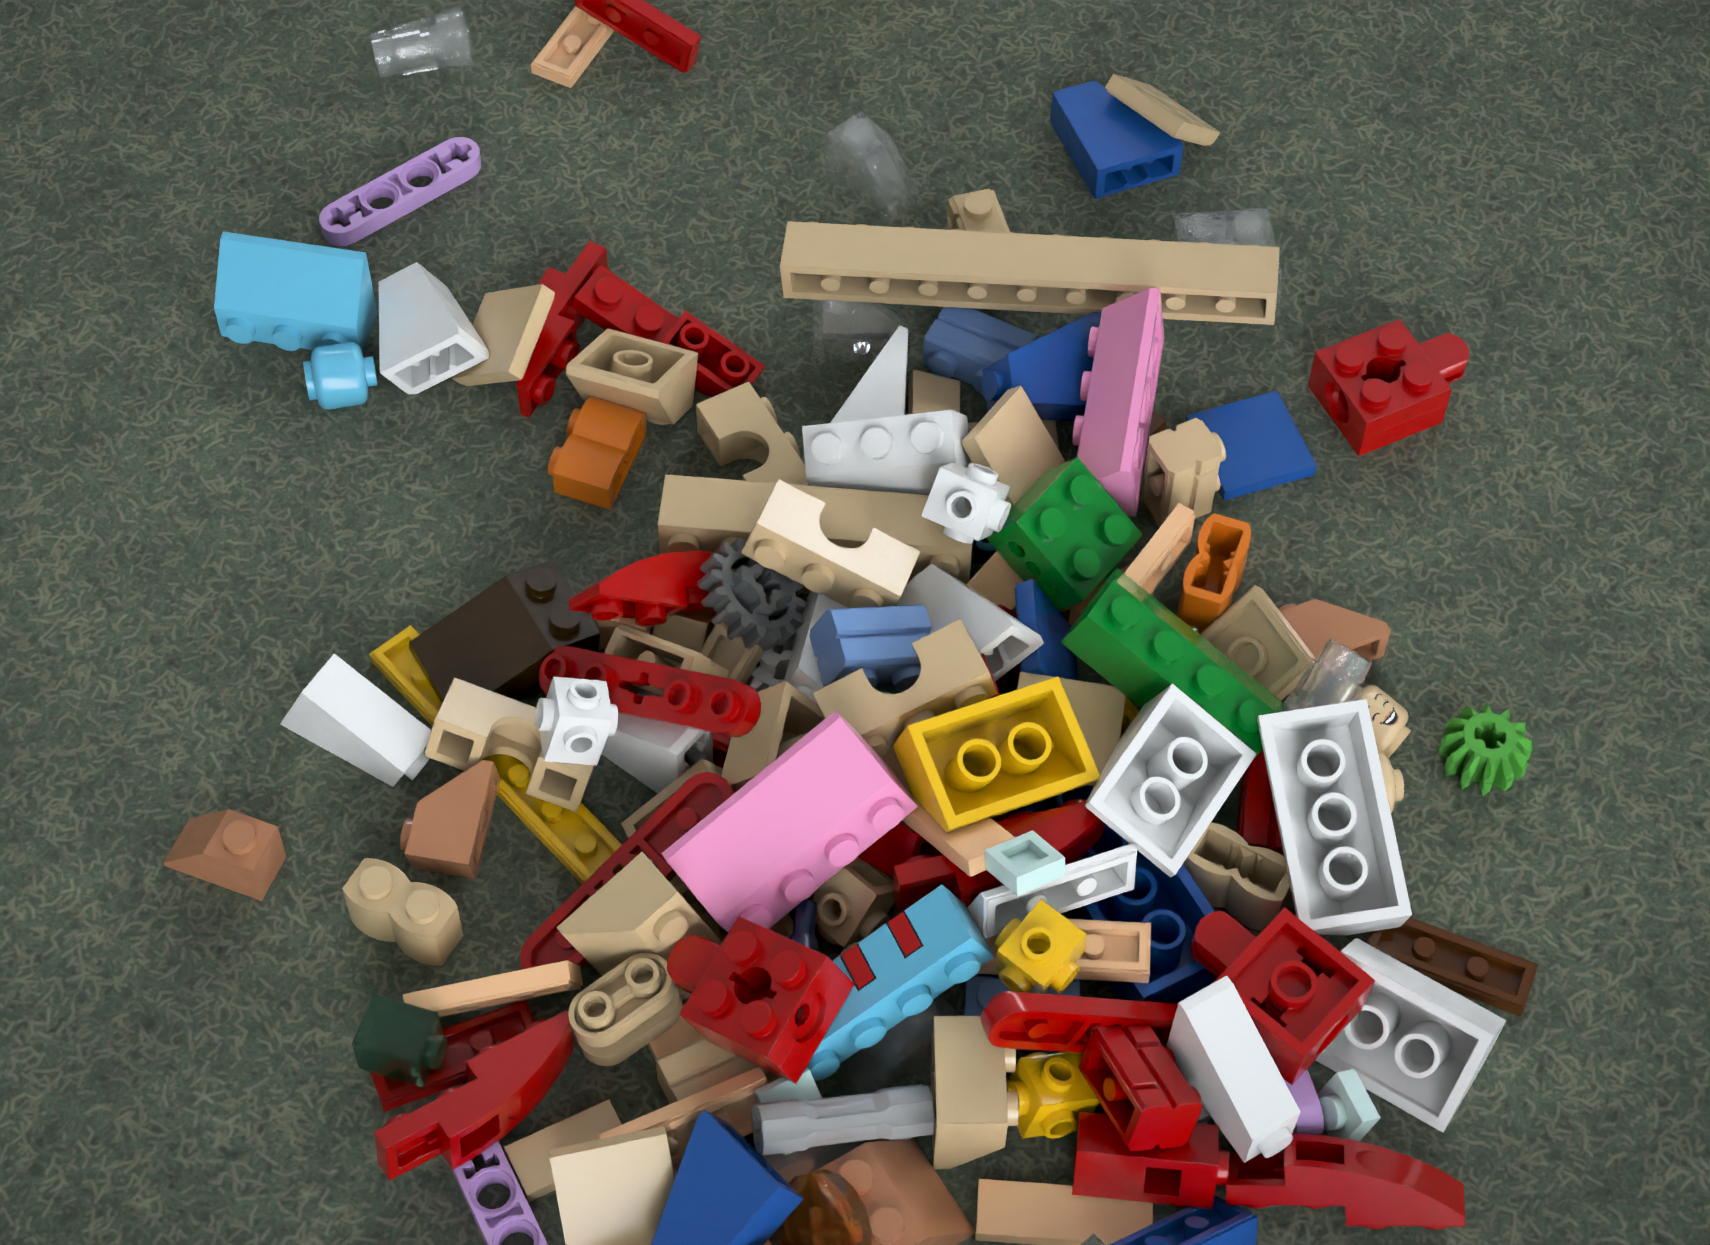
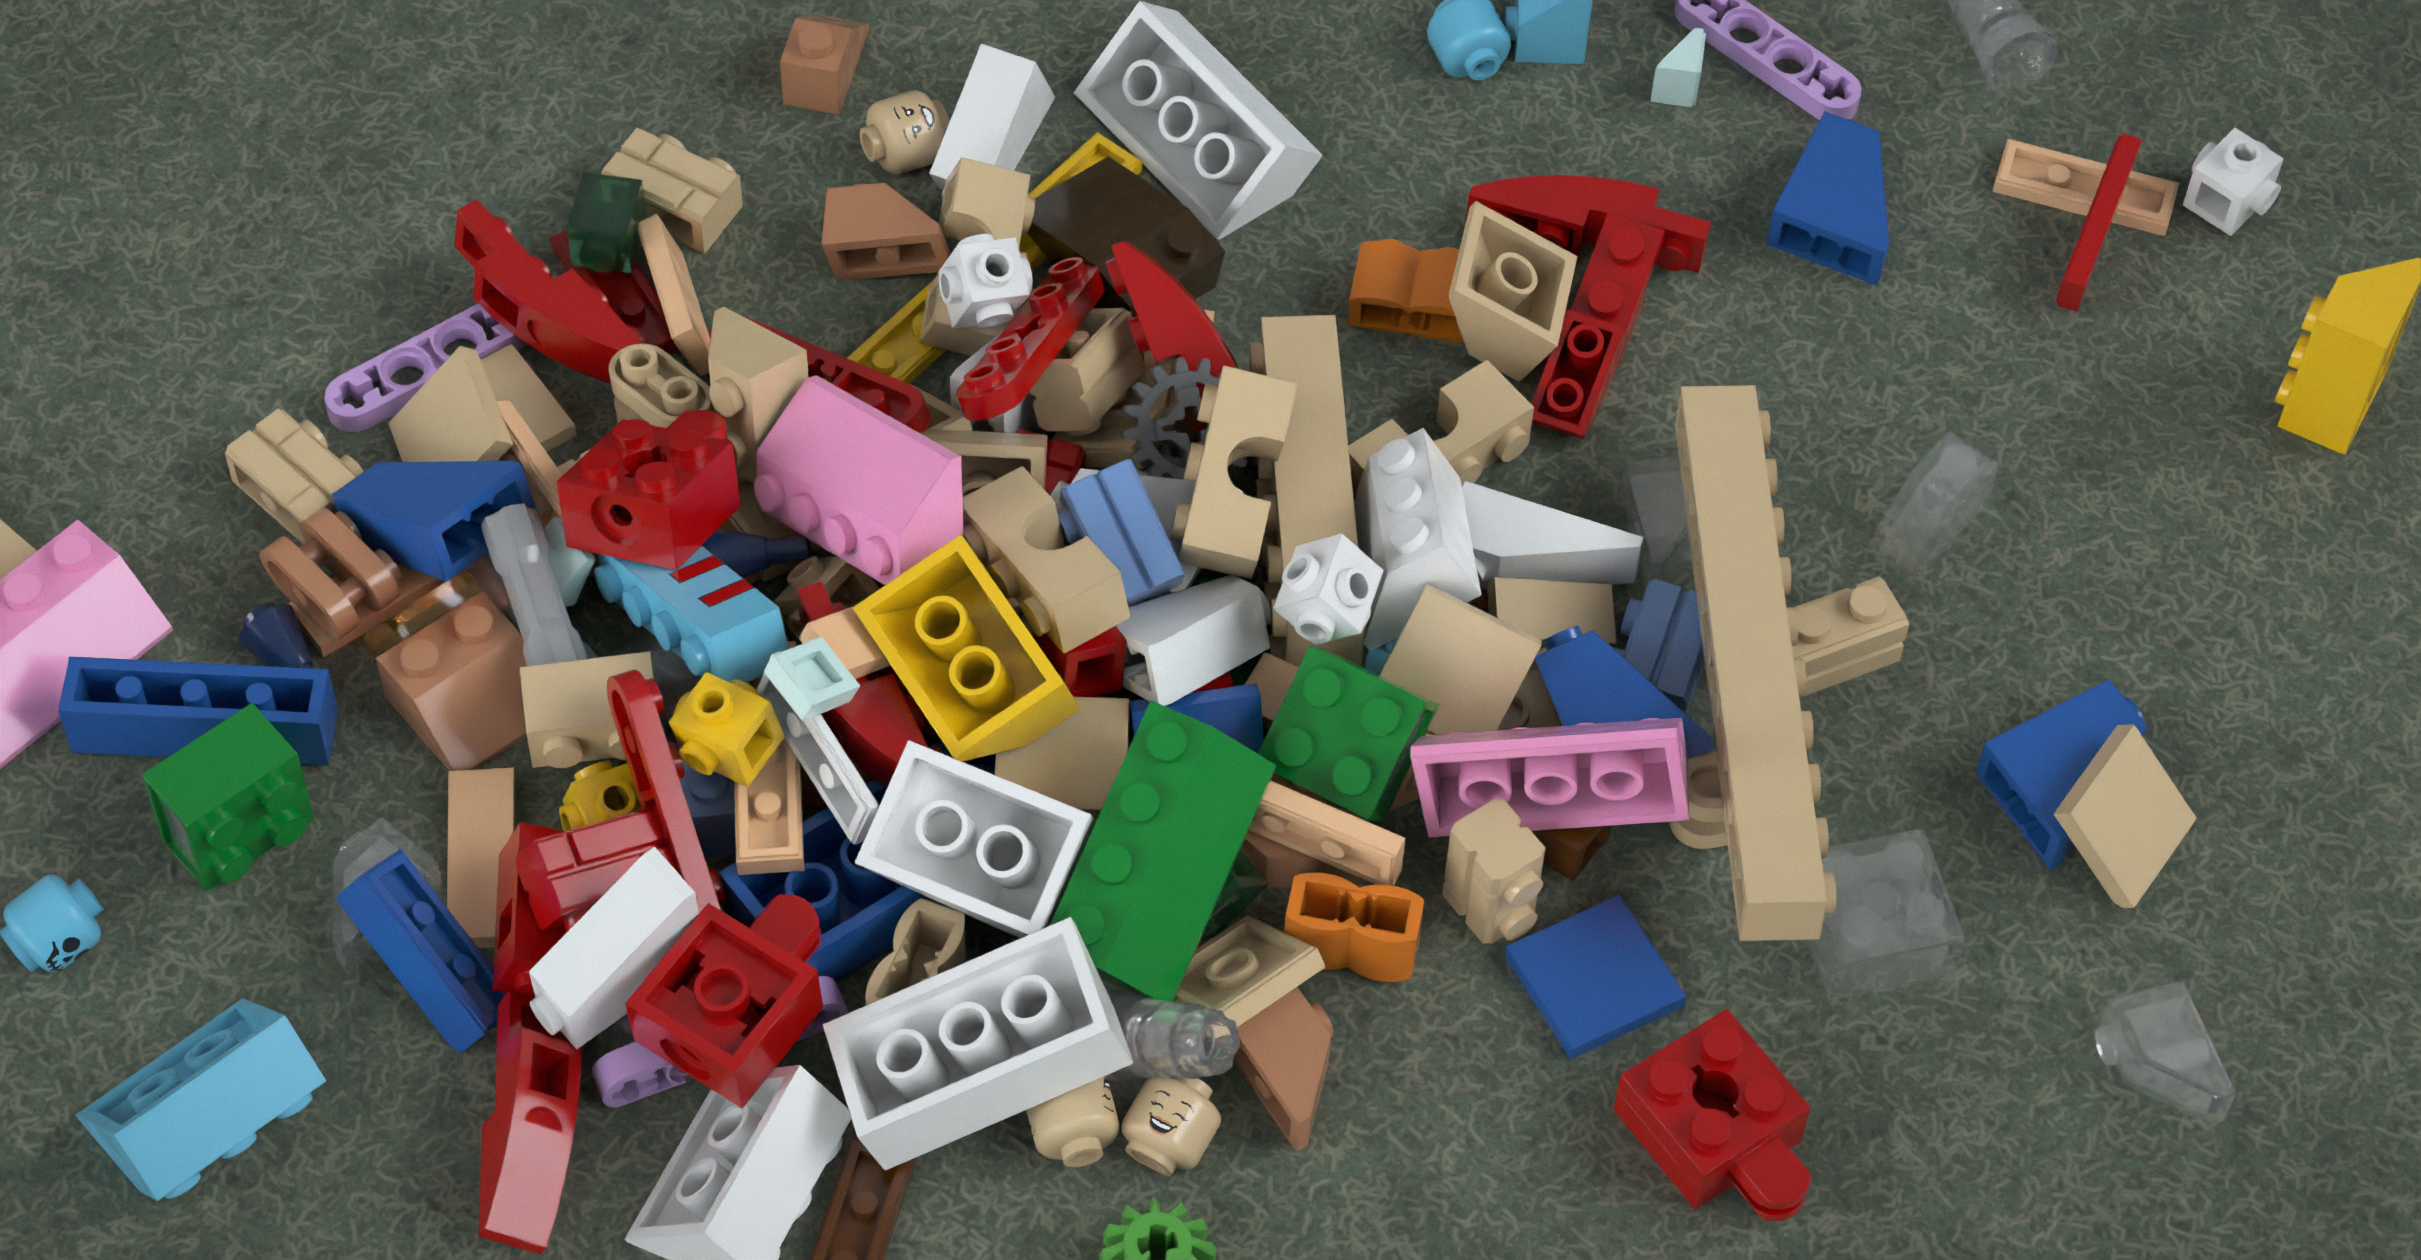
camera: 80 degrees right, 0 degrees up
tan brick [342,858,464,966] -> none
white slope [379,262,489,394] -> none
tan tile [451,284,555,386] -> none
light aqua plate [1317,1069,1380,1141] -> none
none -> tan brick [600,128,743,254]
none -> tan head [860,90,950,175]
none -> white slope [1074,1,1323,240]
none -> light aqua slope [1650,28,1706,107]
none -> blue slope [1767,111,1889,286]
none -> clear slope [2095,980,2236,1126]

